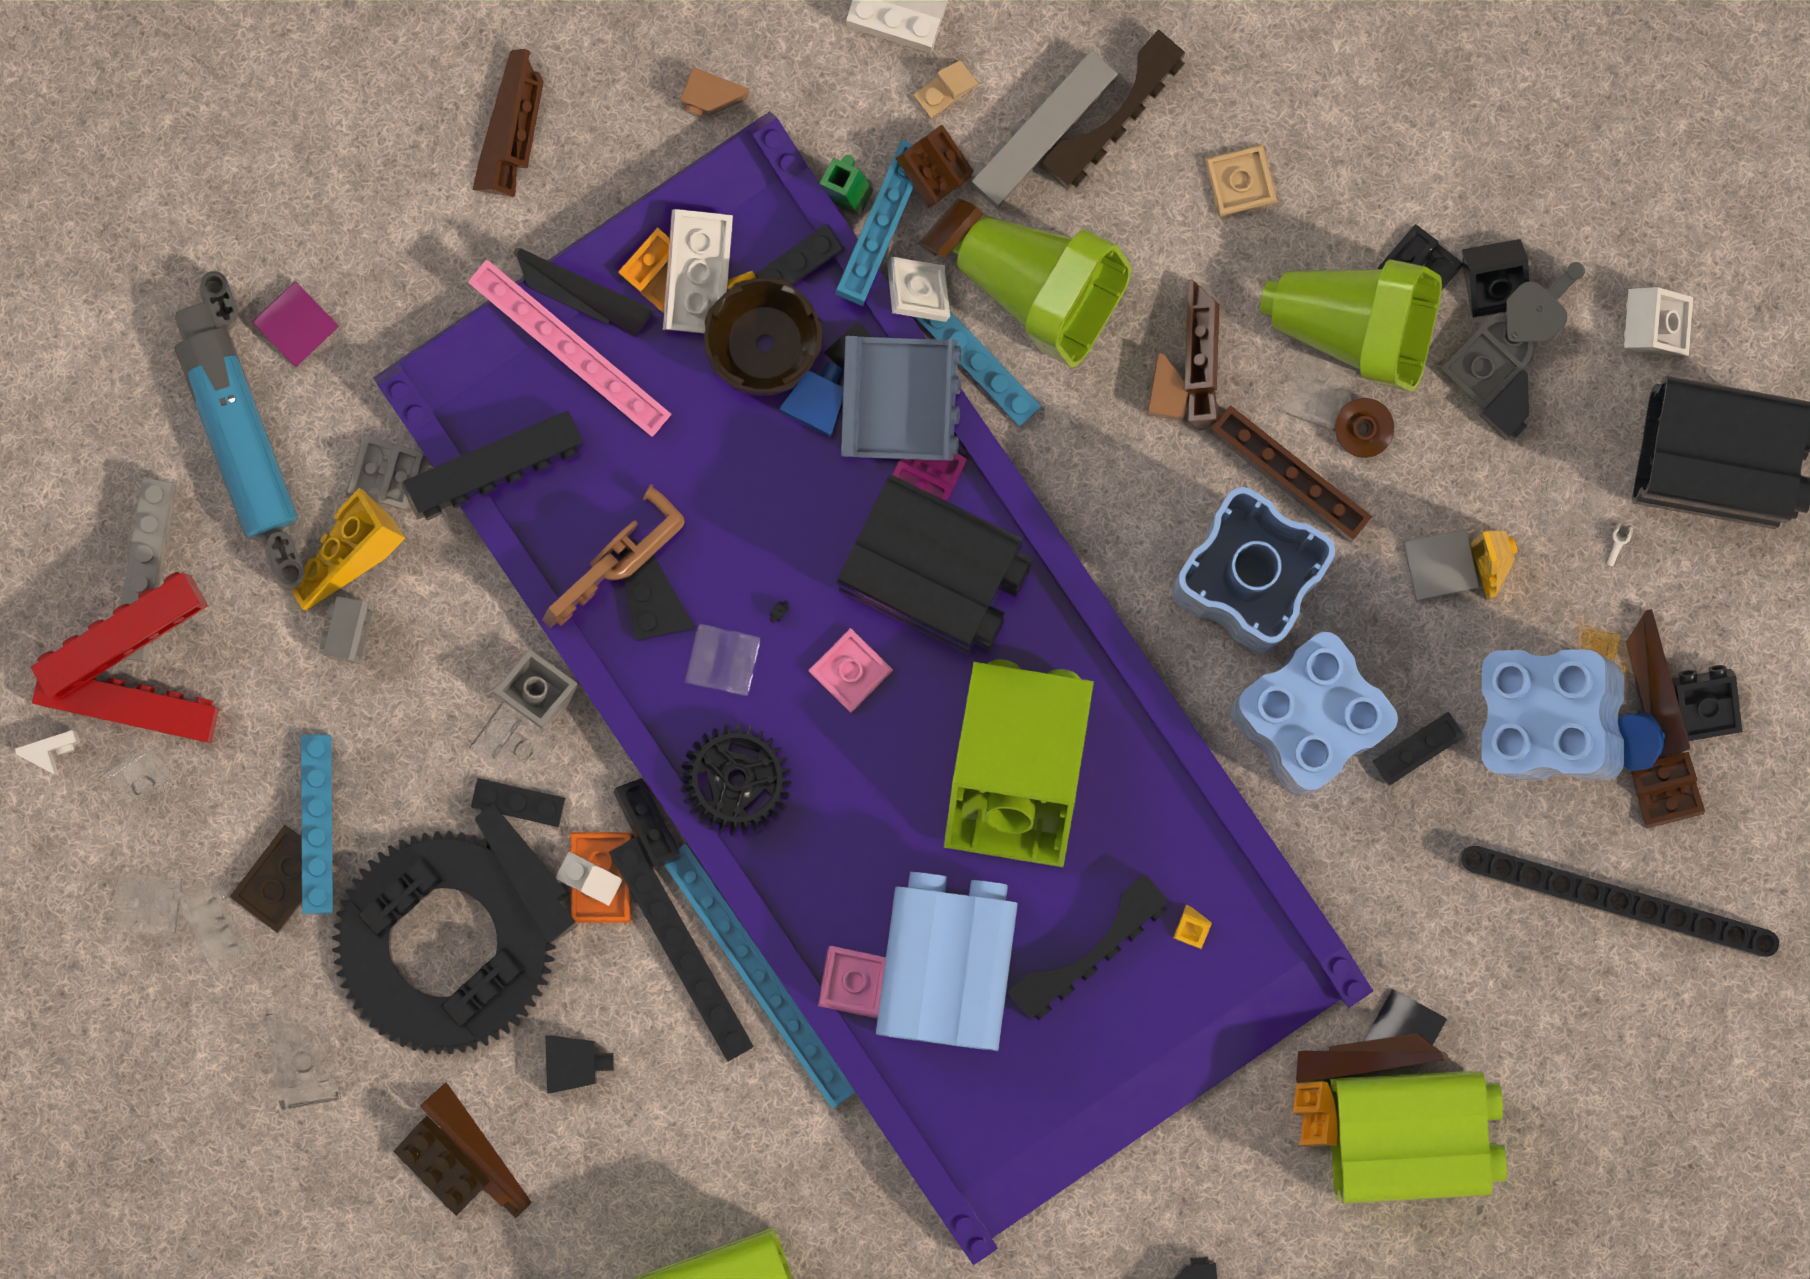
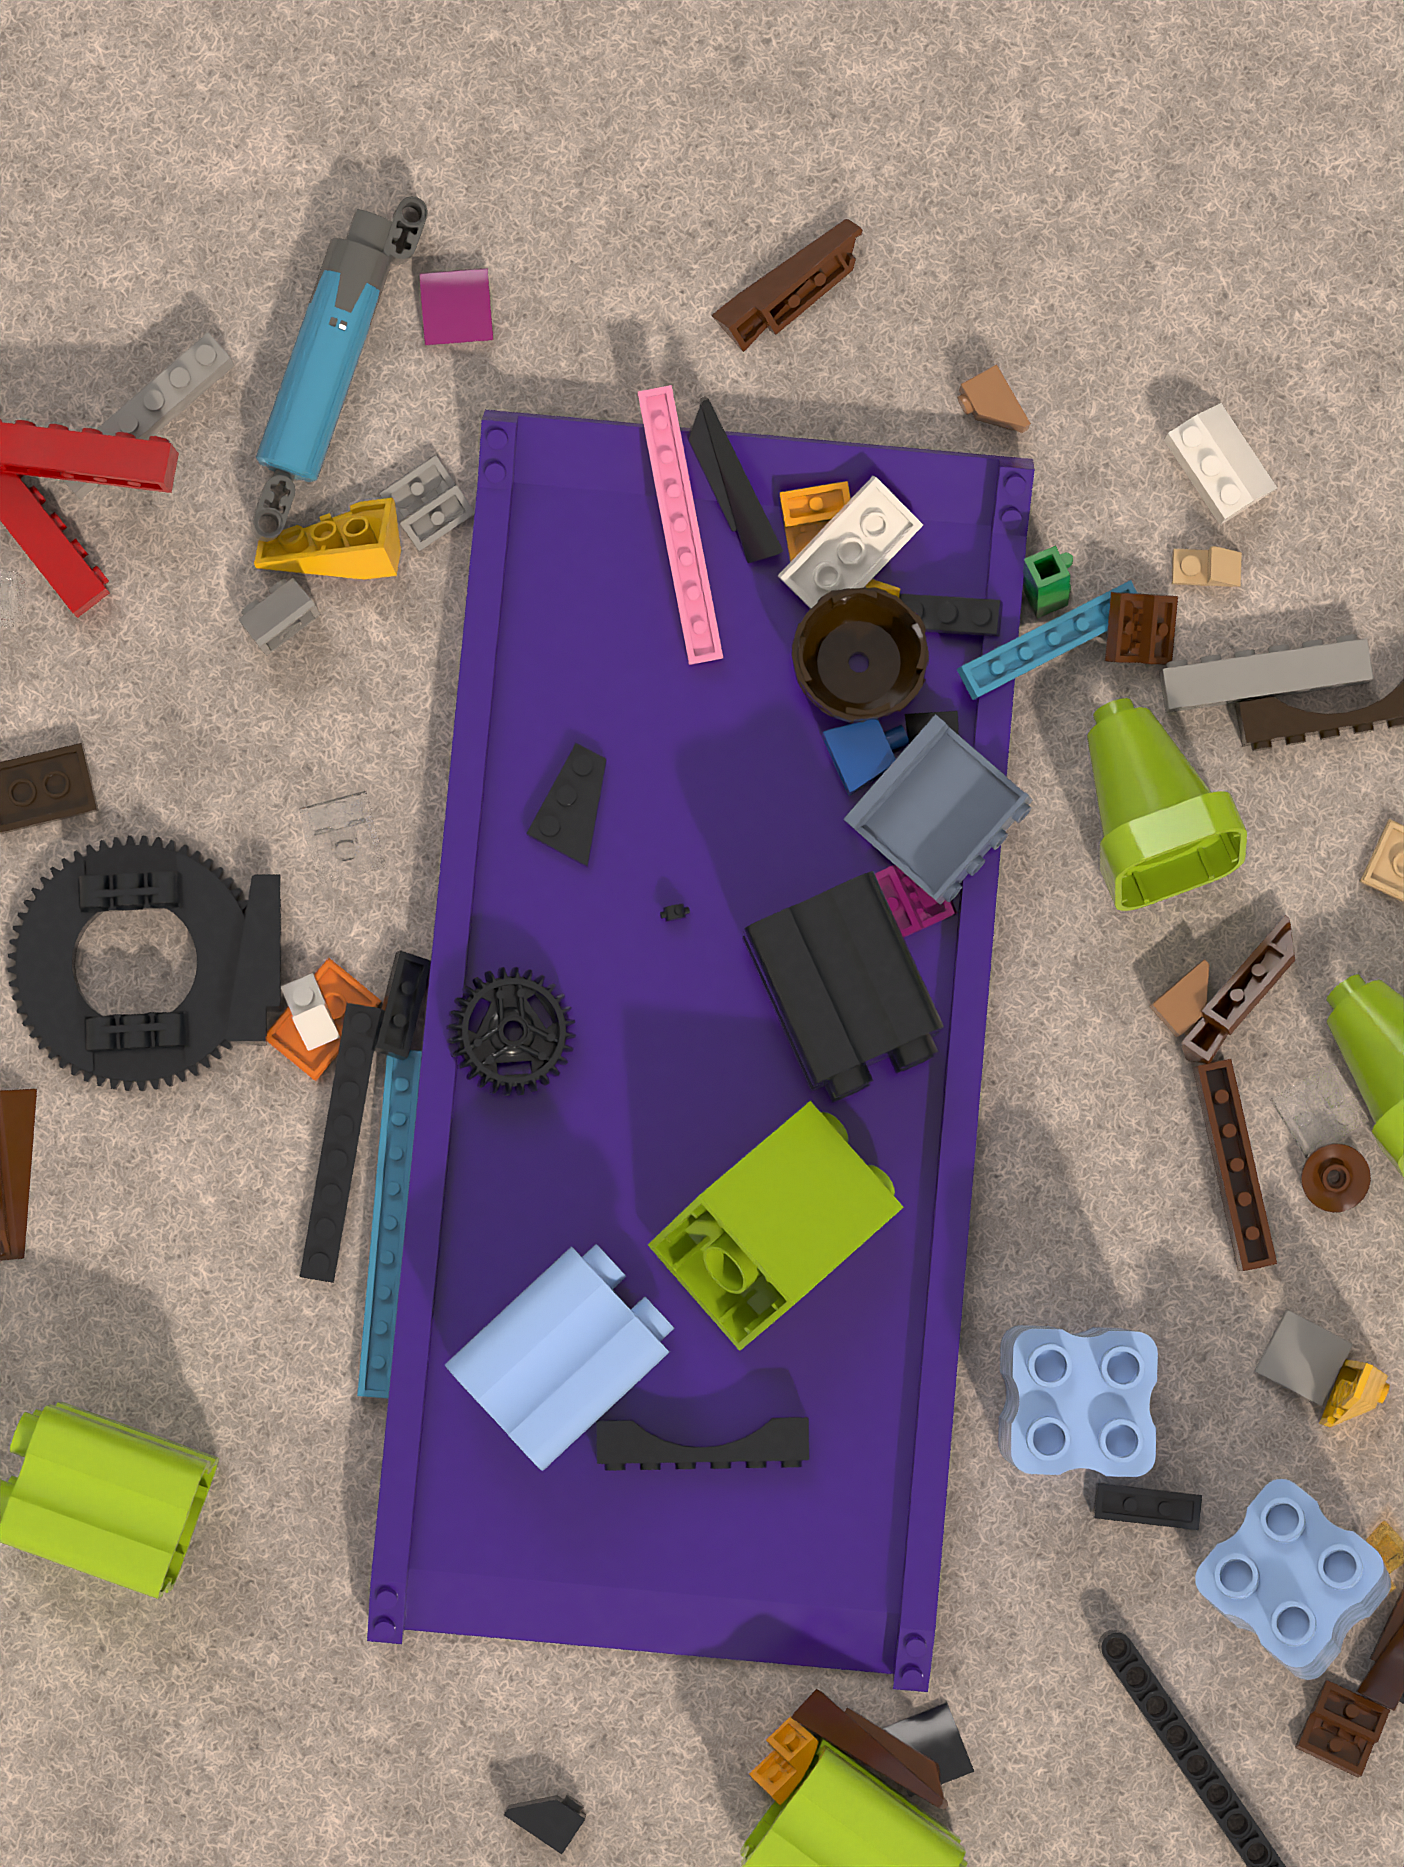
camera: 35 degrees right, 0 degrees up
dark azure plate [301,735,333,915] -> none
black brick [402,410,583,520] -> none
black plate [471,778,566,827] -> none
light grey slope [493,649,578,729] -> none
medium nougat plate [542,484,684,629] -> none
black torso [545,1035,614,1093] -> none
clear slope [685,624,761,696] -> none
bright pink tile [808,628,893,713] -> none
bright pink tile [818,946,886,1018] -> none
white tile [887,256,950,322] -> none
dark azure plate [914,311,1042,428] -> none
reddish brown slope [918,199,983,258] -> none
light blue brick [1171,487,1335,653] -> none
yellow slope [1173,905,1212,949] -> none
blue hat [1618,711,1665,771] -> none

